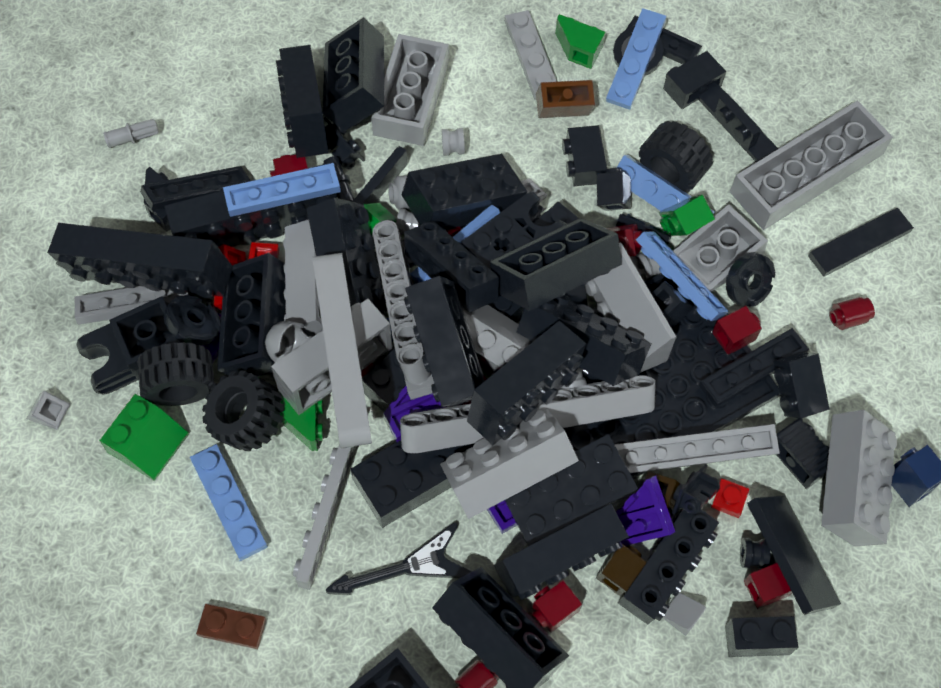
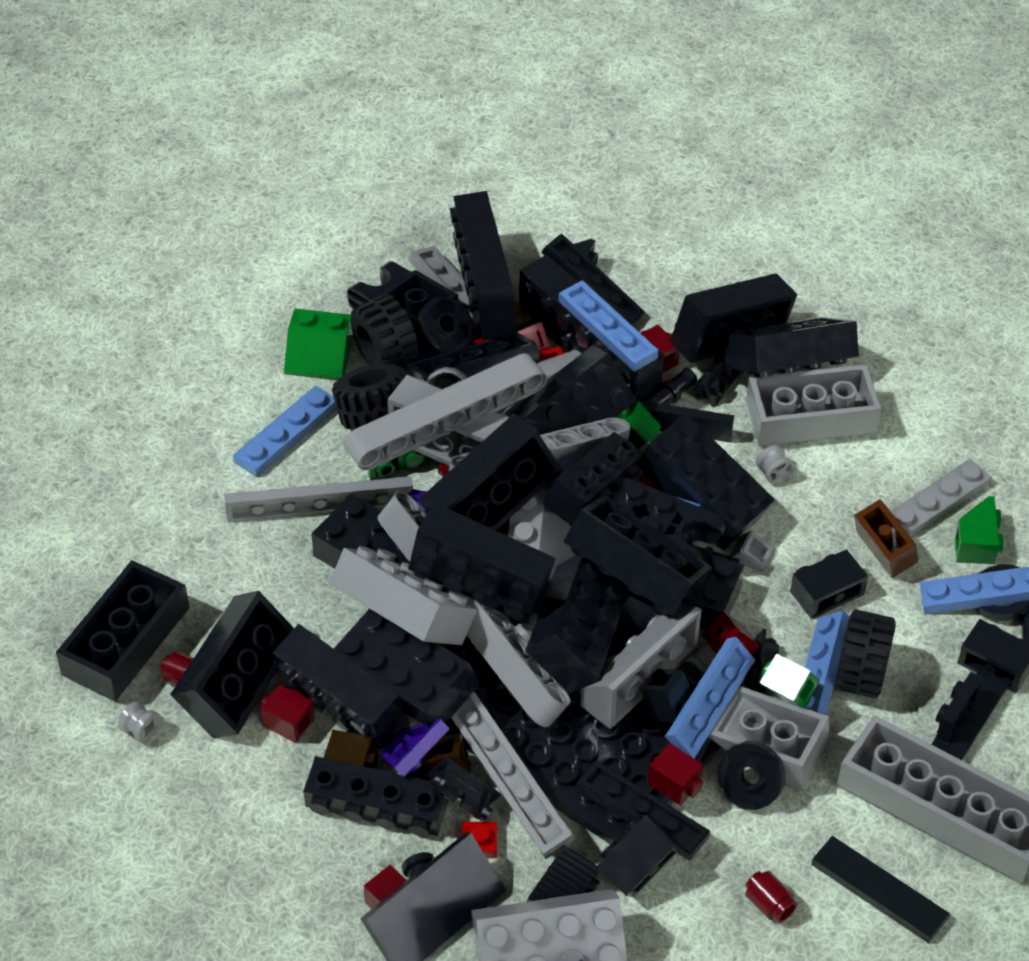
camera: 70 degrees right, 15 degrees down
light grey slope [26,391,70,430] -> none
light grey axle [103,119,159,148] -> none
copper plate [196,604,266,649] -> none
piece [326,523,472,595] -> none
black brick [597,168,631,211] -> none
light grey slope [663,592,706,636] -> none
black brick [725,616,799,657] -> none

